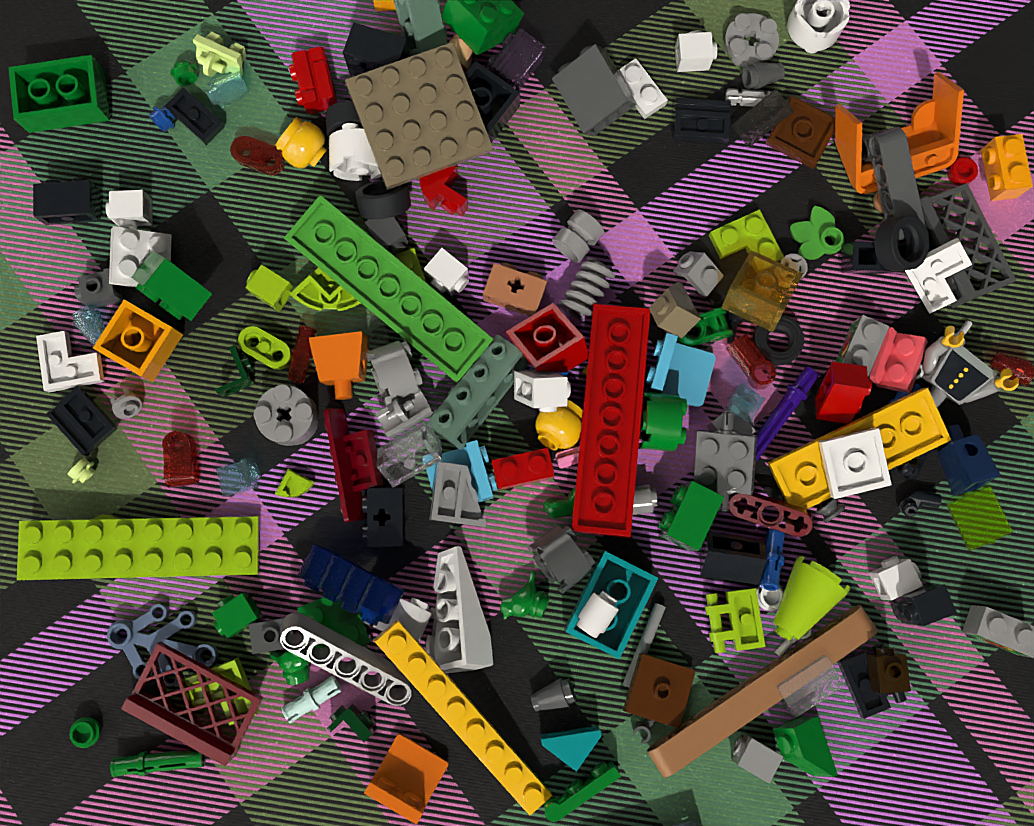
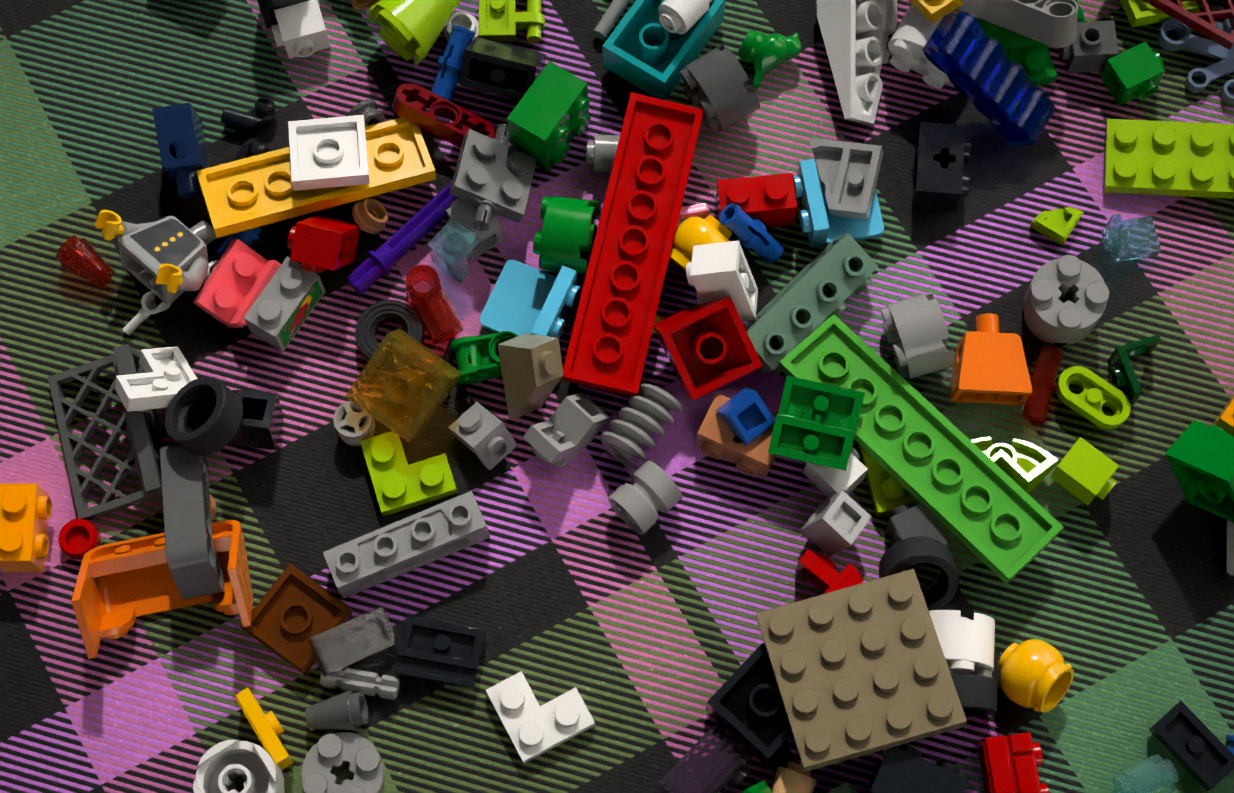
camera: 170 degrees left, 10 degrees down
clear red piece [162,431,200,488] -> none
clear red plate [230,136,285,176] -> none
dark red bracket [323,408,383,522] -> none
light grey hips [375,387,434,439] -> none
clear brick [377,421,442,488] -> none
green arm [543,487,576,518] -> none
dark grey brick [552,44,637,137] -> none
white brick [675,30,717,72] -> none
bright green plate [790,206,844,260] -> none
clear neon green piece [947,486,1013,551] -> none
none -> yellow plate [235,687,294,770]
none -> light grey brick [323,491,490,599]
none -> medium nougat plate [352,198,388,234]
none -> light grey brick [523,392,610,469]
none -> blue slope [716,388,775,446]
none -> blue pin [719,203,784,263]
none -> green slope [768,375,865,471]
none -> light grey brick [800,490,872,557]

